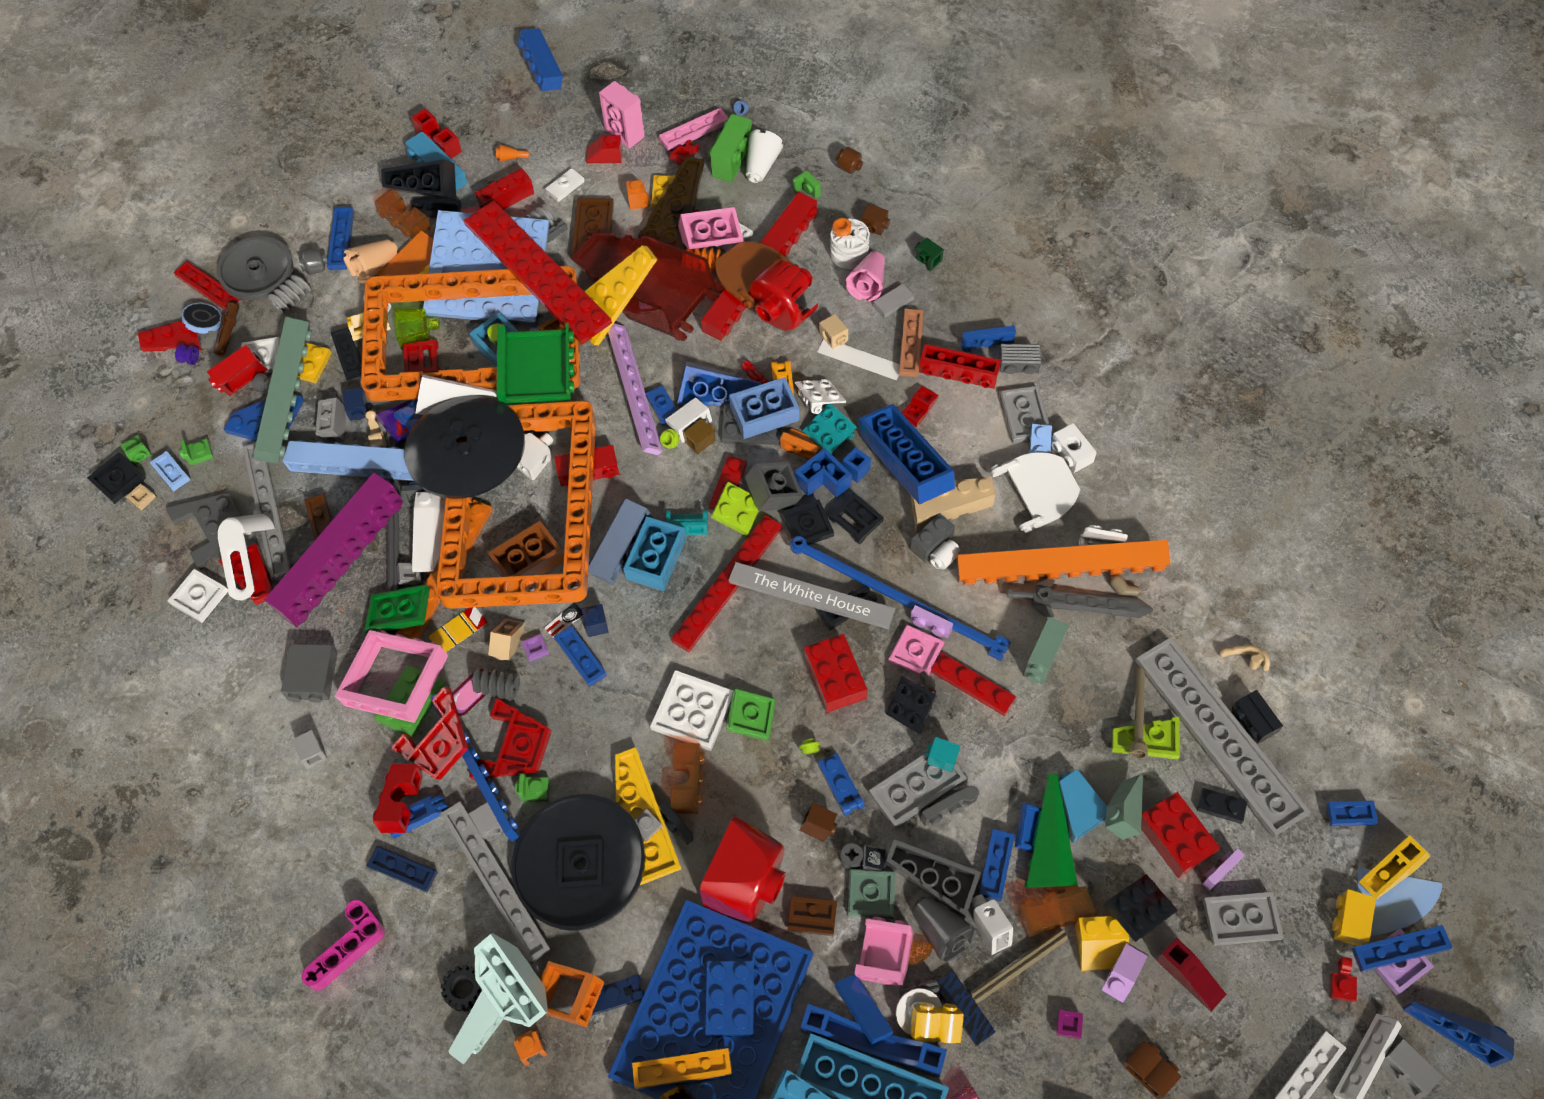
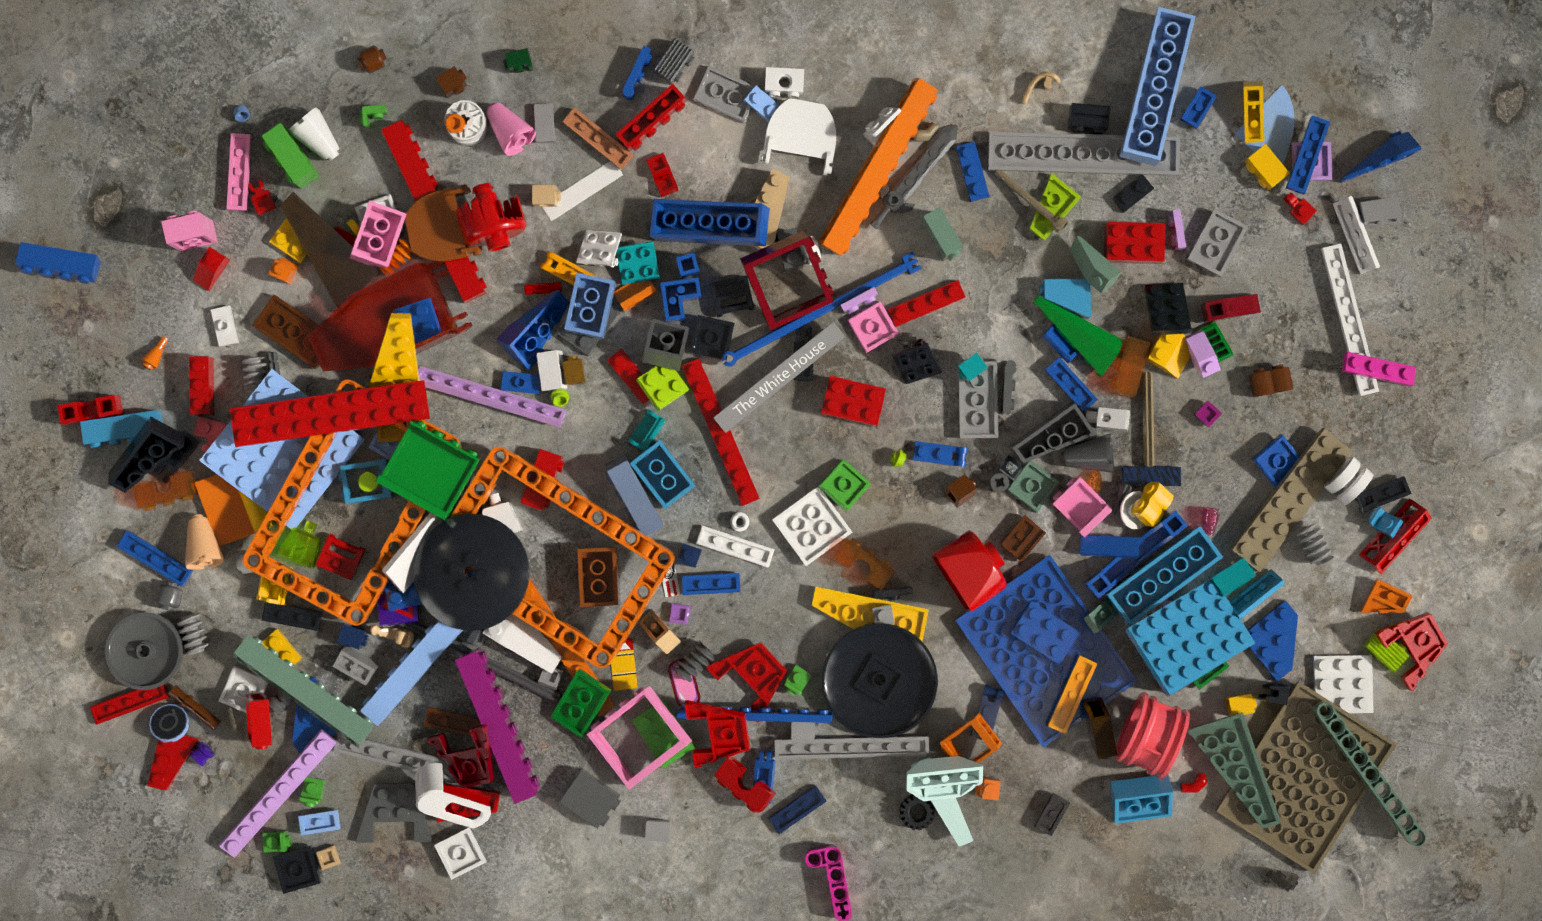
camera: 65 degrees left, 25 degrees up
none -> lavender plate [219,729,337,858]
none -> blue plate [394,298,443,344]
none -> dark red wing [427,724,495,788]
none -> white tile [696,526,775,568]
none -> white plate [730,512,749,531]
none -> dark red window [740,231,834,330]
none -> blue plate [956,142,990,202]
none -> sand green plate [1083,598,1118,634]
none -> light blue brick [1119,7,1196,166]
none -> green slope [1198,322,1234,363]

